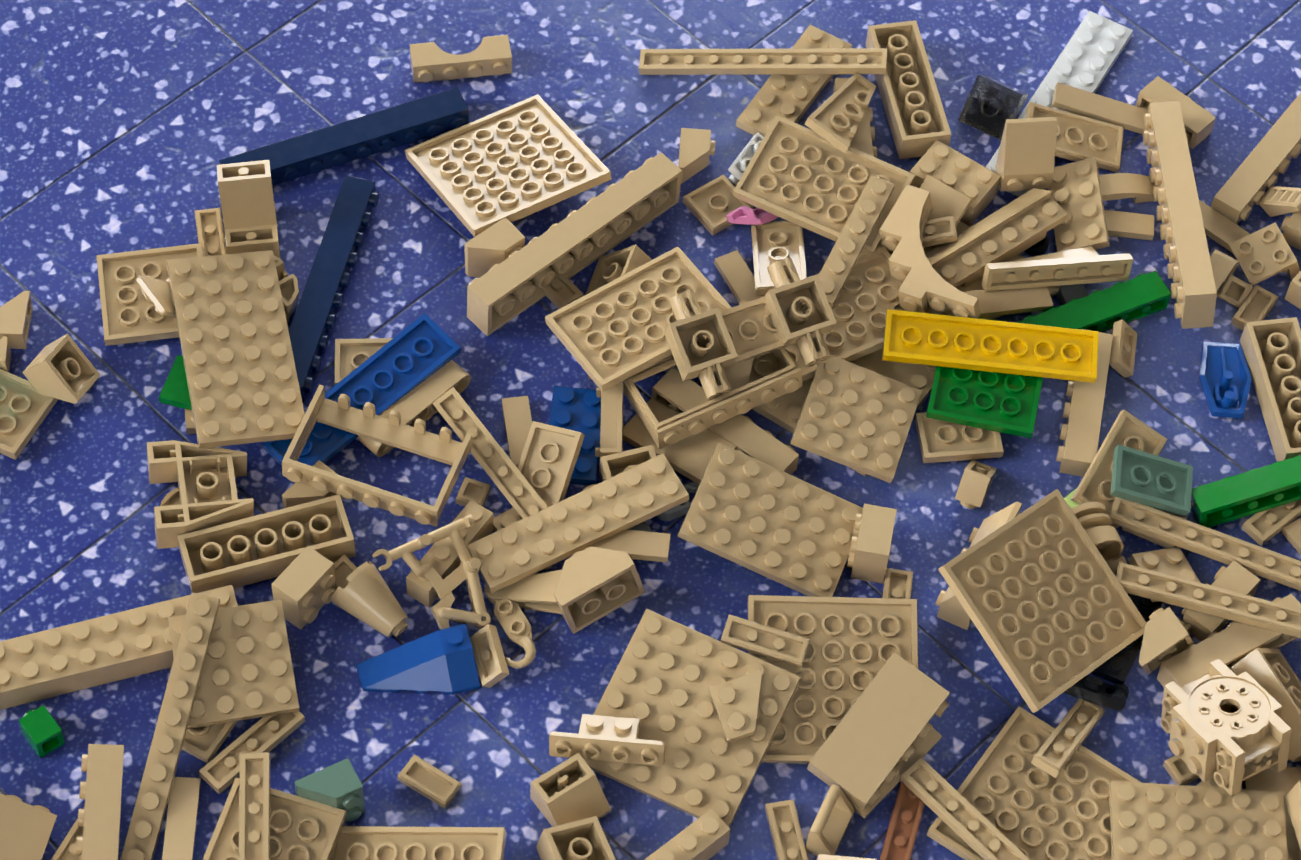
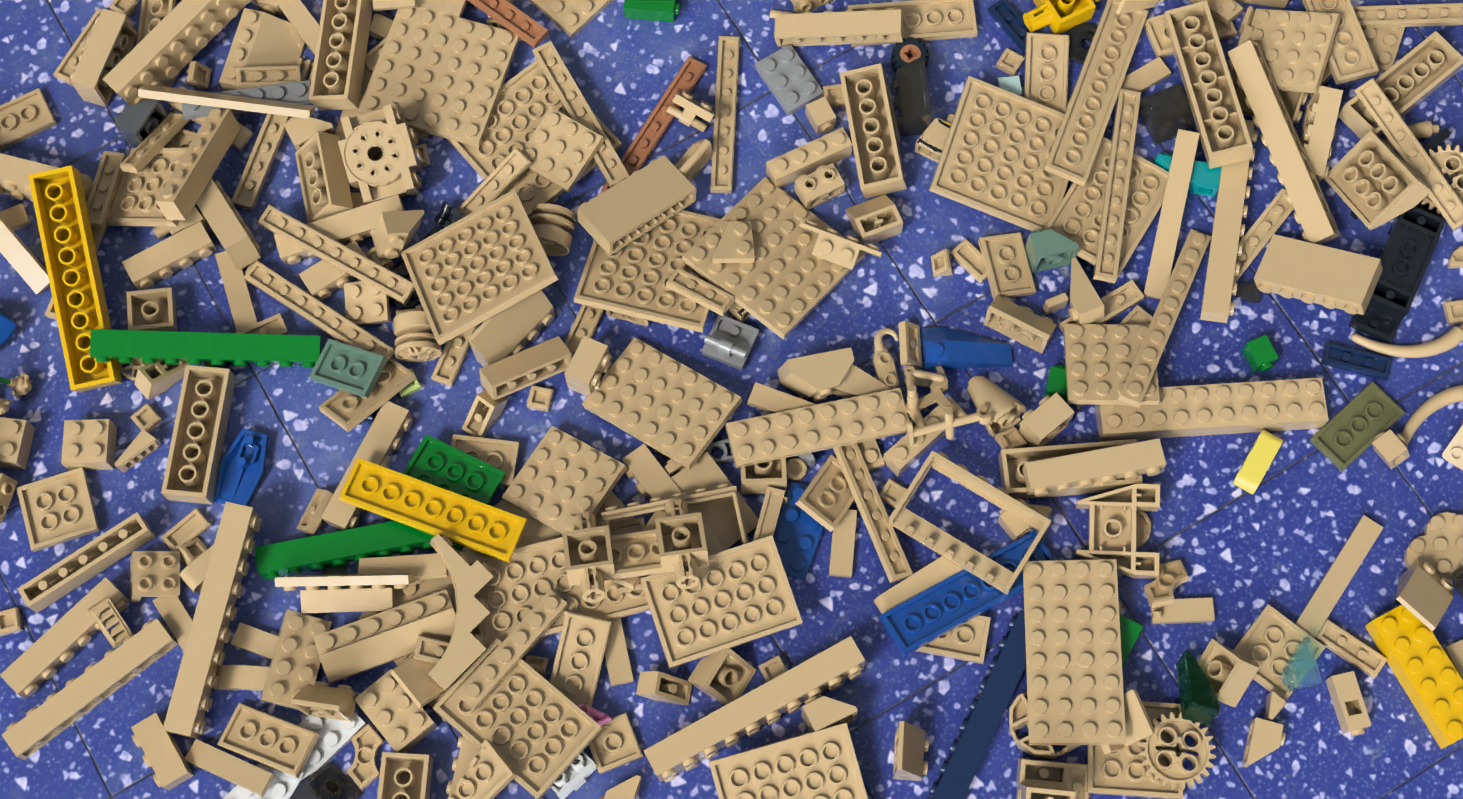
camera: 160 degrees left, 15 degrees up
none -> tan tile [347,723,384,791]
none -> tan brick [479,336,572,401]
none -> tan plate [522,107,605,193]
none -> tan slope [525,655,549,679]
none -> tan tile [526,385,554,412]
none -> tan wheel [530,203,577,256]
none -> tan slope [636,671,692,705]
none -> light grey plate [701,315,759,371]
none -> tan brick [794,163,845,210]
none -> tan slope [893,721,929,781]
none -> tan slope [931,249,953,277]
none -> tan tile [978,232,1037,300]
none -> tan slope [983,295,1057,354]
none -> tan brick [1022,438,1166,497]
none -> tan tile [1043,293,1069,315]
none -> green brick [1044,365,1067,402]
none -> tan slope [1068,257,1105,325]
none -> tan gear [1137,712,1216,791]
none -> tan tile [1144,559,1189,608]
none -> tan hinge [1149,597,1215,625]
none -> clear green slope [1176,650,1220,725]
none -> light yellow beam [1232,429,1283,495]
none -> clear smoke tile [1236,280,1262,303]

